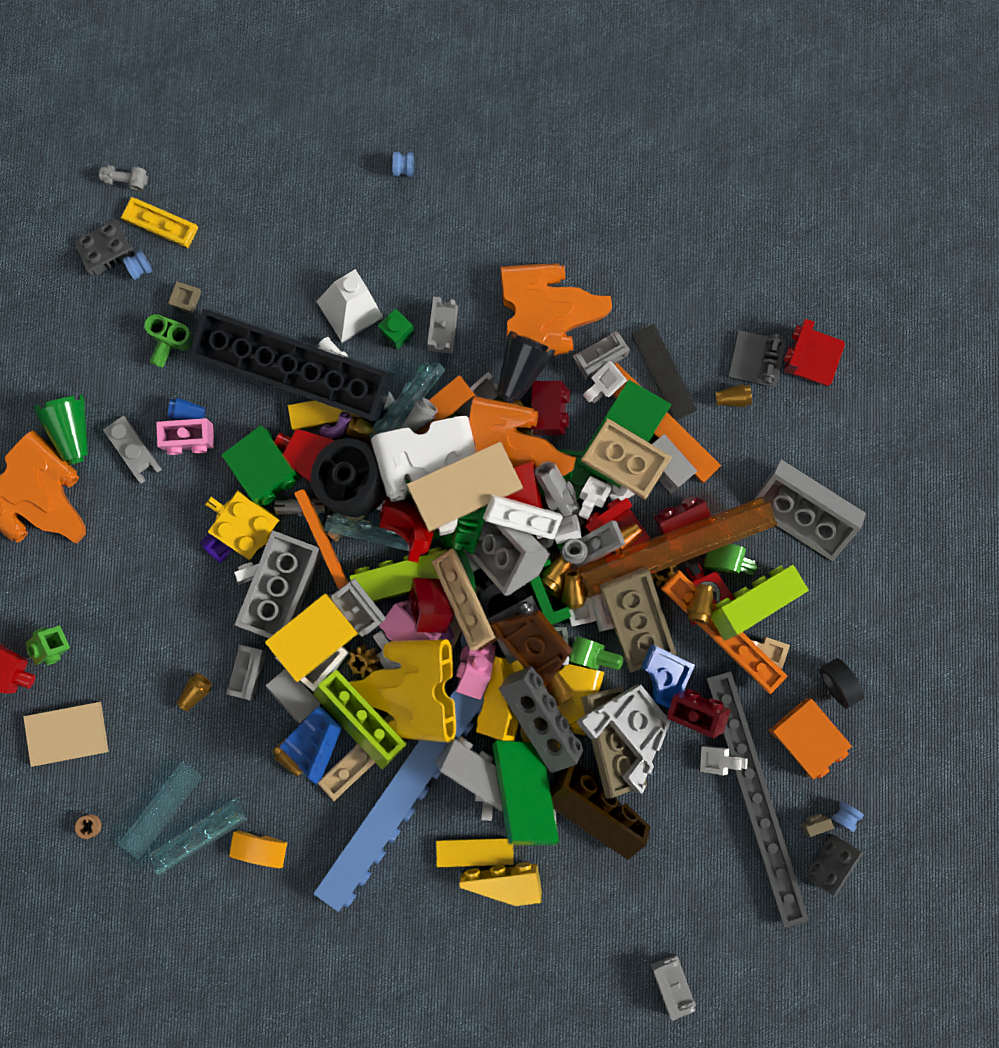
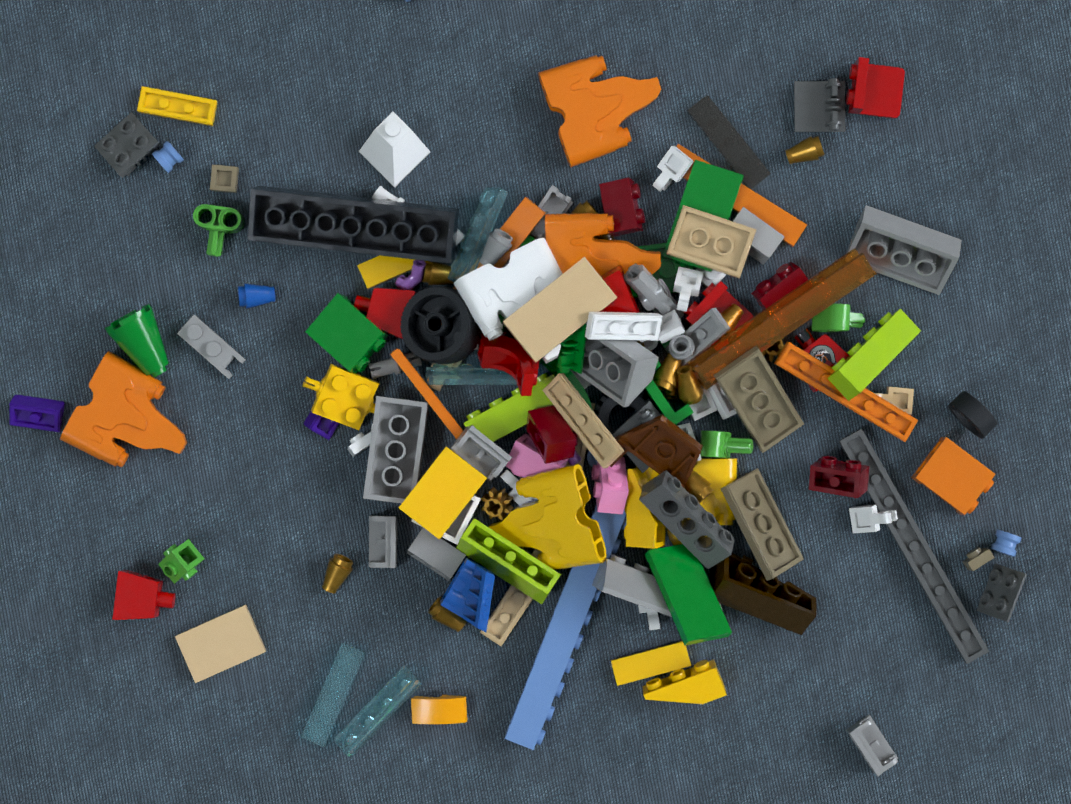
camera: 15 degrees left, 5 degrees up
medium nougat bush [75,814,102,839] -> none
light grey bar [99,165,148,191] -> none
bright pink brick [156,418,214,455] -> none
green brick [378,308,415,350] -> none
light grey hinge [427,297,458,354] -> none
black cone [497,330,555,403] -> none
light grey hinge [572,331,630,380] -> none
light grey wing [576,685,670,794] -> none
tile [641,644,695,709] -> none
pearl gold cone [686,584,713,624] -> none

